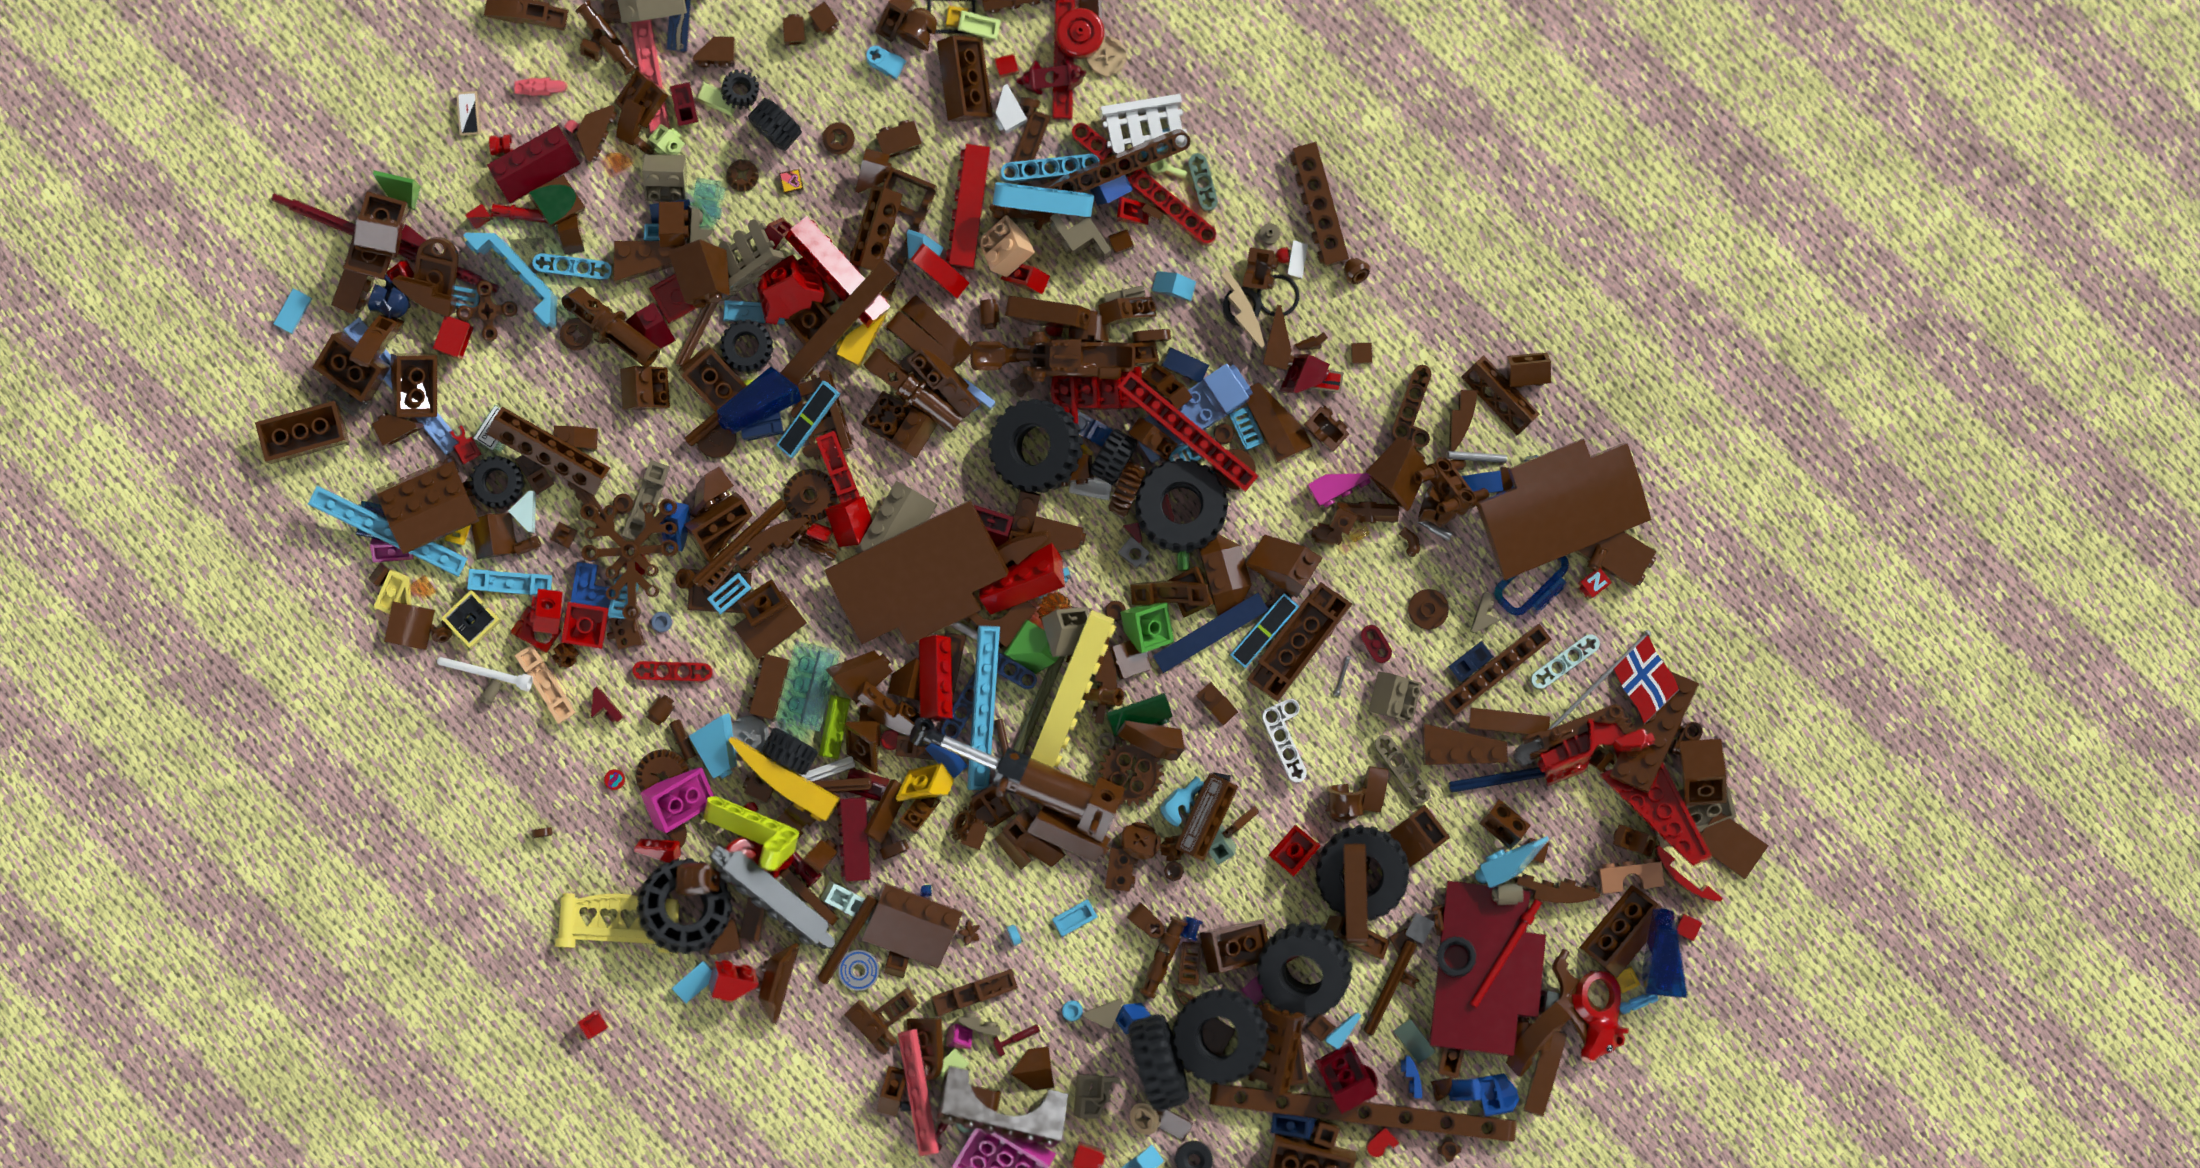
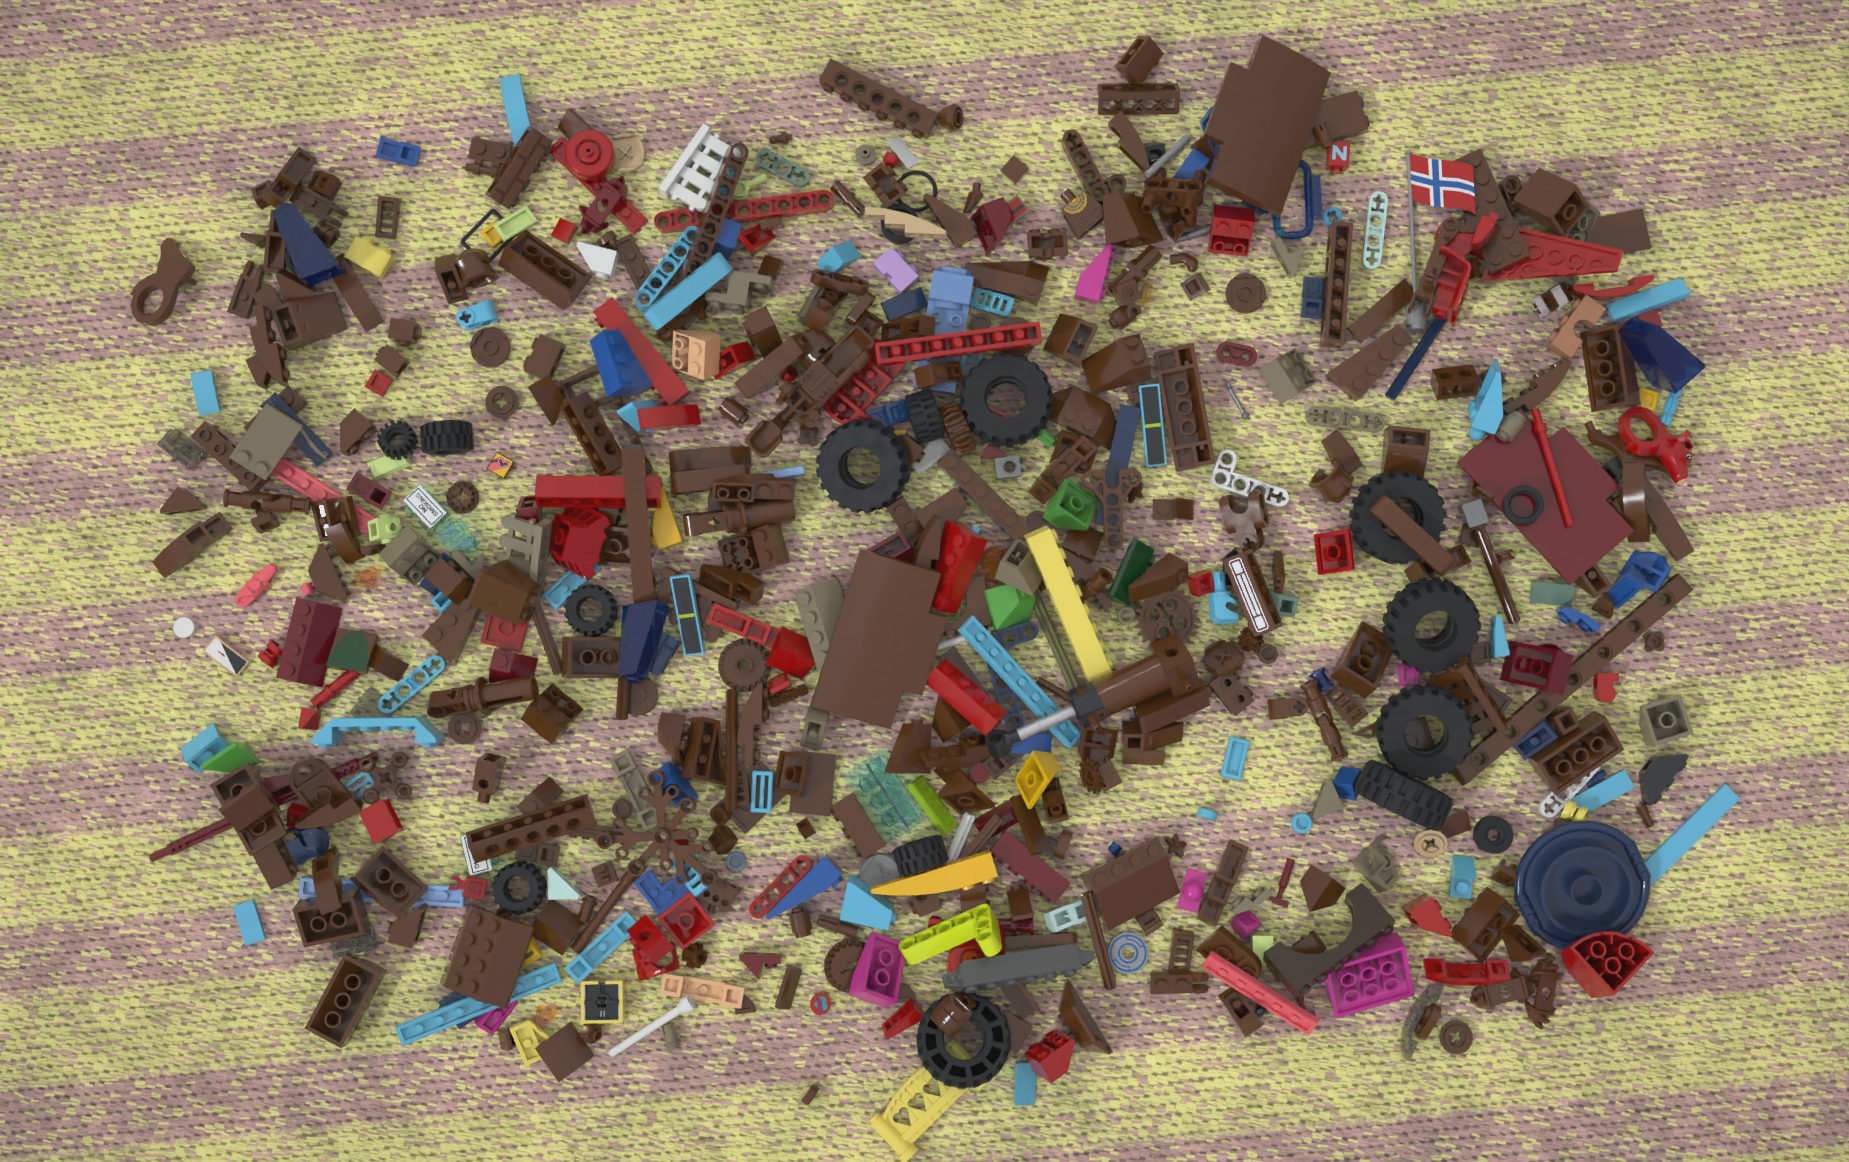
camera: 40 degrees left, 0 degrees up
none -> white tile [173,617,196,638]
none -> medium azure panel [181,723,231,773]
none -> red tile [365,369,393,397]
none -> brick [402,484,452,531]
none -> reddish brown tile [470,327,511,368]
none -> reddish brown torso [472,752,506,803]
none -> reddish brown piece [570,865,641,954]
none -> blue wedge [589,330,653,397]
none -> reddish brown slope [699,564,765,605]
none -> reddish brown slope [707,825,739,855]
none -> reddish brown tile [735,995,756,1015]
none -> reddish brown wedge [742,306,783,359]
none -> blue slope [765,854,844,920]
none -> reddish brown piece [769,132,793,144]
none -> reddish brown slope [775,966,802,1009]
none -> reddish brown piece [796,817,816,839]
none -> dark tan slope [800,703,830,751]
none -> reddish brown beam [810,269,869,296]
none -> reddish brown pin [830,180,865,218]
none -> lavender brick [873,247,919,295]
none -> reddish brown brick [937,448,1034,542]
none -> reddish brown slope [1043,313,1098,367]
none -> reddish brown torso [1060,189,1104,240]
none -> reddish brown beam [1081,469,1142,550]
none -> reddish brown plant [1126,482,1144,504]
none -> black slope [1143,143,1166,166]
none -> dark pink tile [1177,868,1208,913]
none -> reddish brown slope [1181,272,1211,301]
none -> red slope [1187,570,1215,597]
none -> red slope [1207,205,1255,257]
none -> reddish brown piece [1219,489,1270,552]
none -> dark azure bush [1322,207,1342,227]
none -> medium azure tile [1605,278,1691,324]

